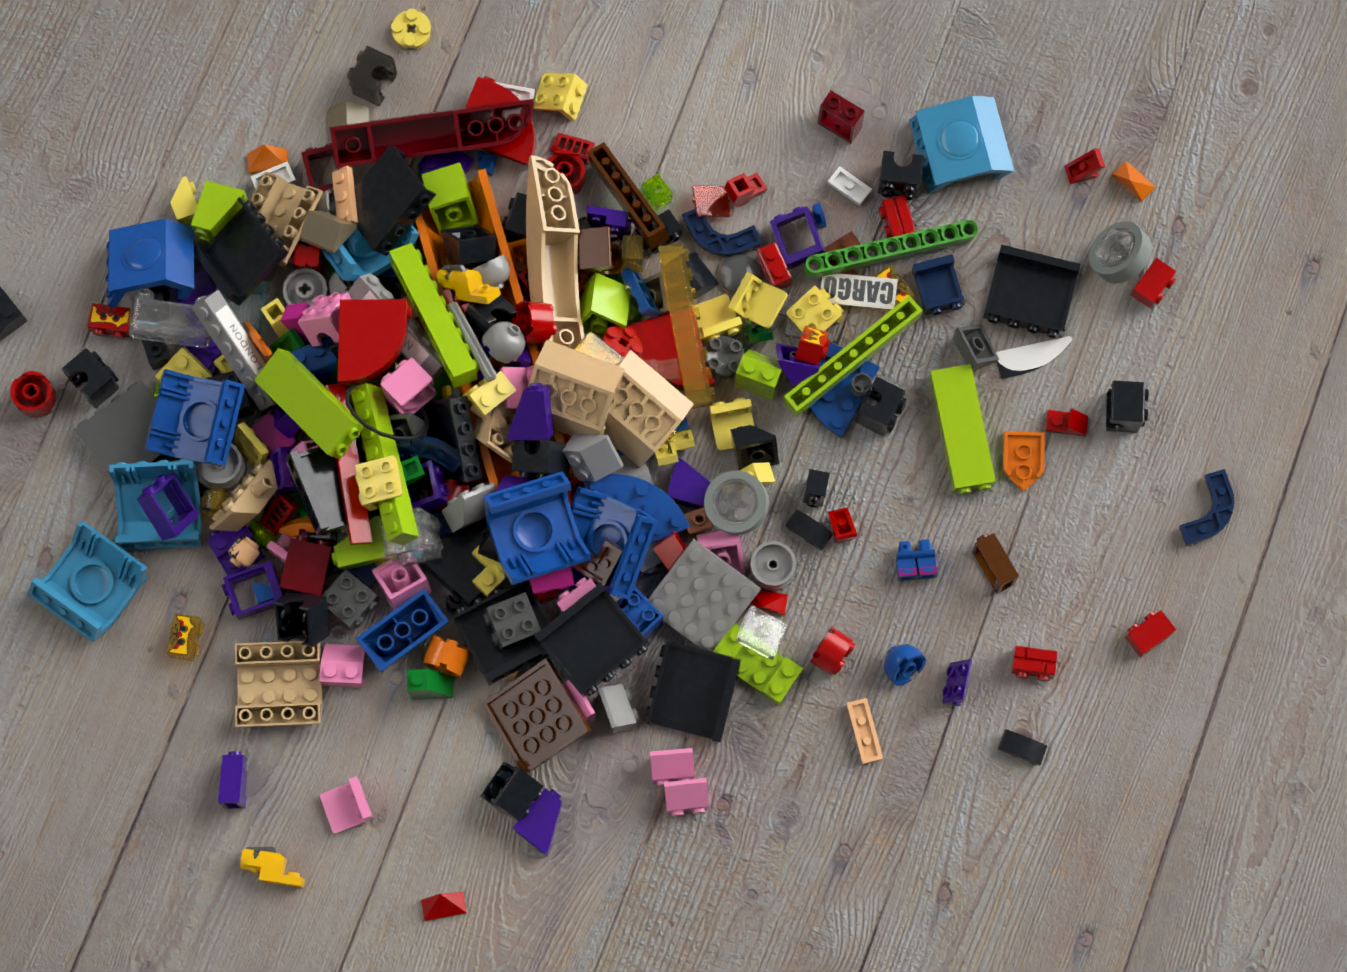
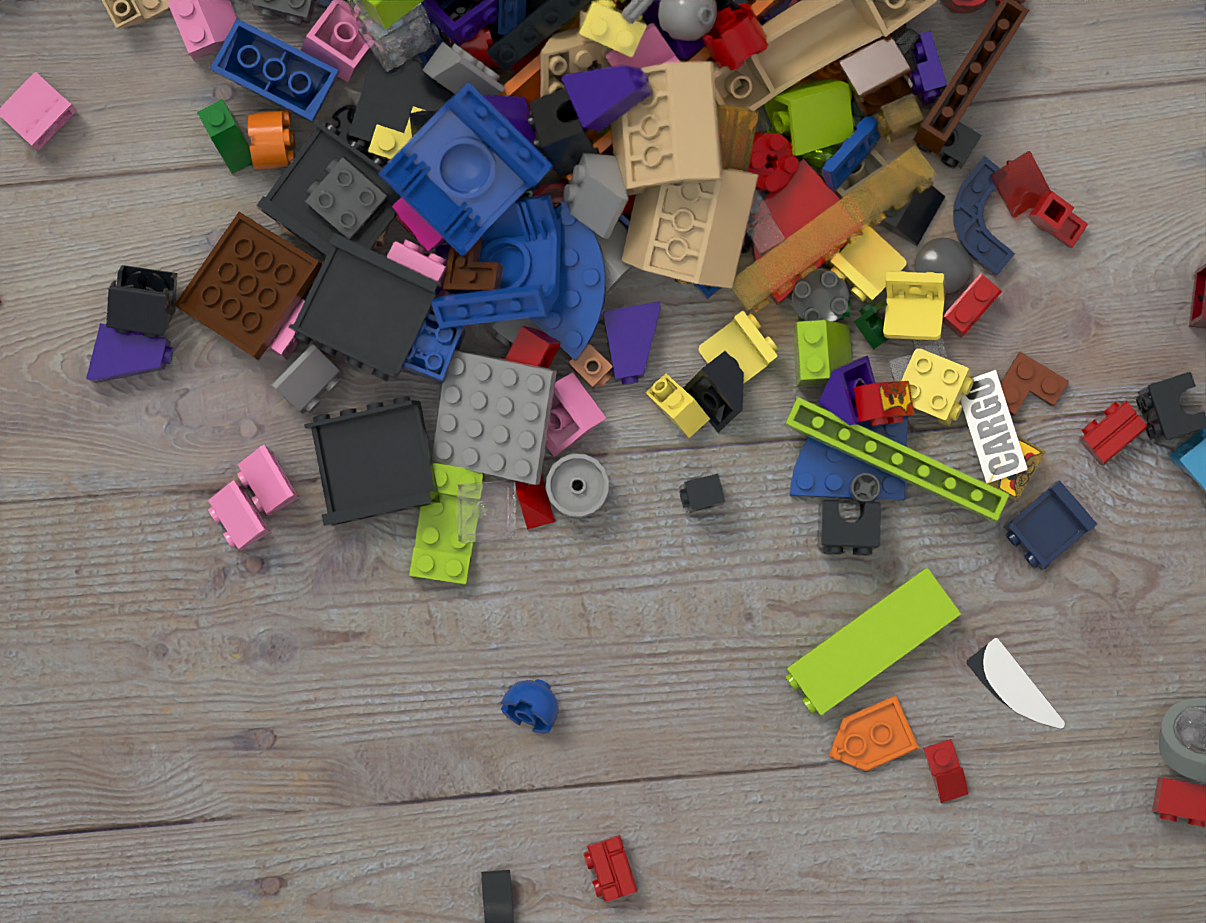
camera: 65 degrees right, 10 degrees up
clear neon green brick [642,173,673,209] -> none
light yellow plate [655,429,695,466] -> none
wheel [704,470,769,535] -> none
dark purple window [770,206,826,270] -> none
black slope [785,509,833,551] -> none
bright green beam [803,220,978,279] -> none
red brick [809,626,856,675] -> none
blue tile [812,203,826,229] -> none
white plate [827,166,872,207] -> none
red slope [828,507,857,543] -> none
light nougat plate [846,698,883,765] -> none
blue hips [896,539,938,581] -> none
dark purple hinge [942,659,972,706] -> none
dark grey slope [953,324,999,372] -> none
reddish brown window [972,533,1019,595] -> none
black panel [983,245,1081,338] -> none
black piece [1106,380,1149,433] -> none

